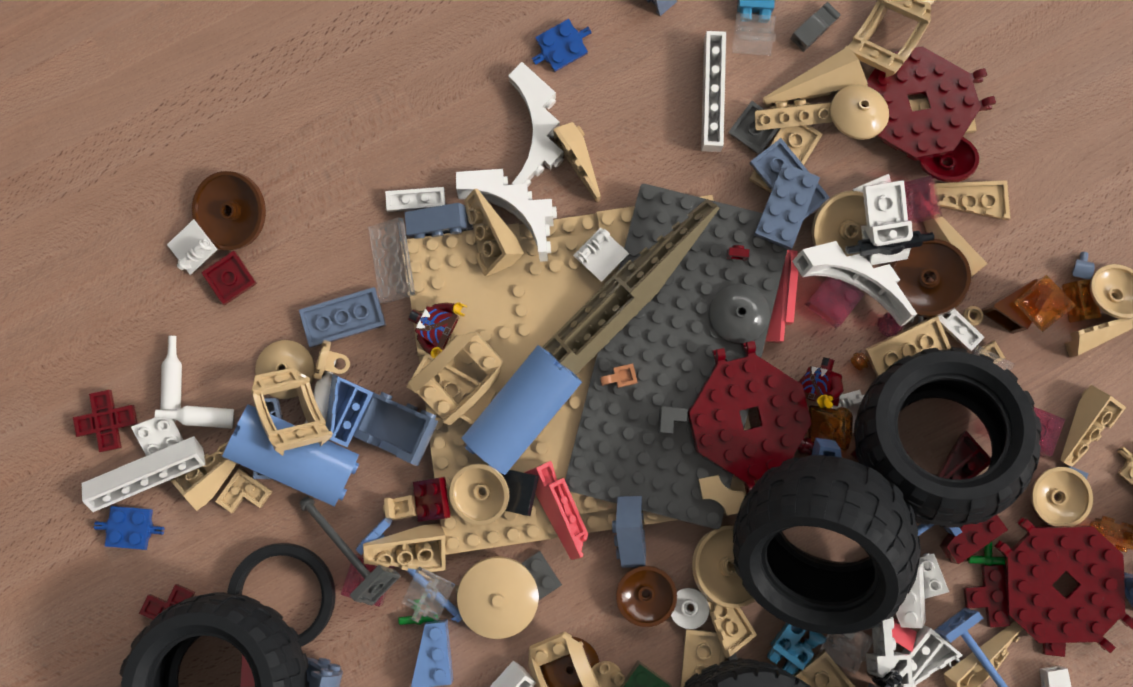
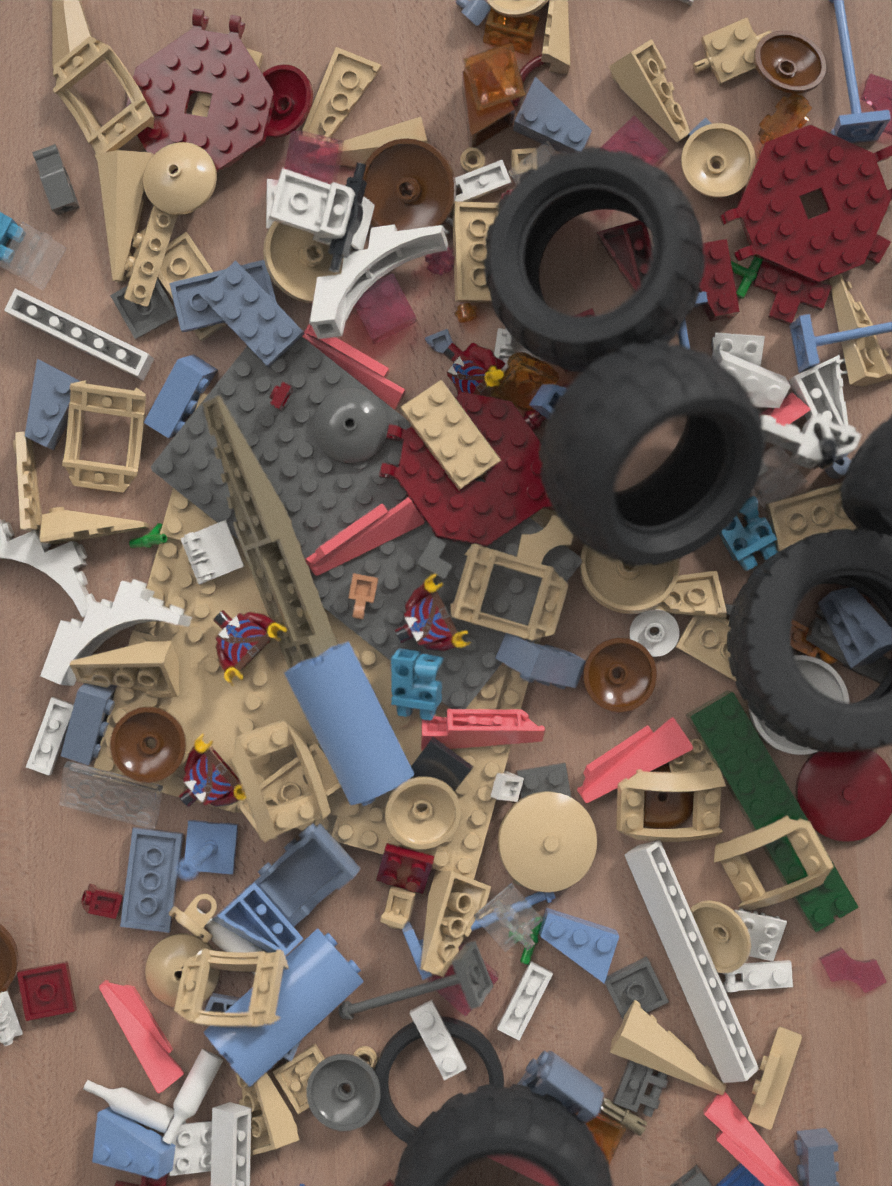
camera: 65 degrees left, 5 degrees up
none -> tan wing [13,431,42,531]
none -> sand blue wedge [25,359,80,450]
none -> tan wedge [62,380,146,493]
none -> dark red bracket [81,884,123,919]
none -> medium blue wedge [92,1107,176,1179]
none -> coral wedge [99,980,184,1094]
none -> reddish brown dish [110,707,186,783]
none -> green piece [129,523,167,549]
none -> medium blue wedge [144,354,218,438]
none -> medium blue tile [177,820,238,880]
none -> torso [213,610,287,686]
none -> coral wedge [305,497,424,576]
none -> dark grey dish [306,1054,381,1131]
none -> tan plate [353,1046,377,1068]
none -> dark azure hips [391,648,444,721]
none -> torso [395,574,471,651]
none -> tan plate [400,380,501,490]
none -> white plate [410,1000,467,1080]
none -> sand blue tile [425,329,453,354]
none -> tan wedge [450,544,568,640]
none -> white bracket [491,771,524,802]
none -> white plate [497,961,553,1040]
none -> dark red piece [511,55,546,106]
none -> sand blue wedge [513,77,592,154]
none -> coral wedge [577,717,693,803]

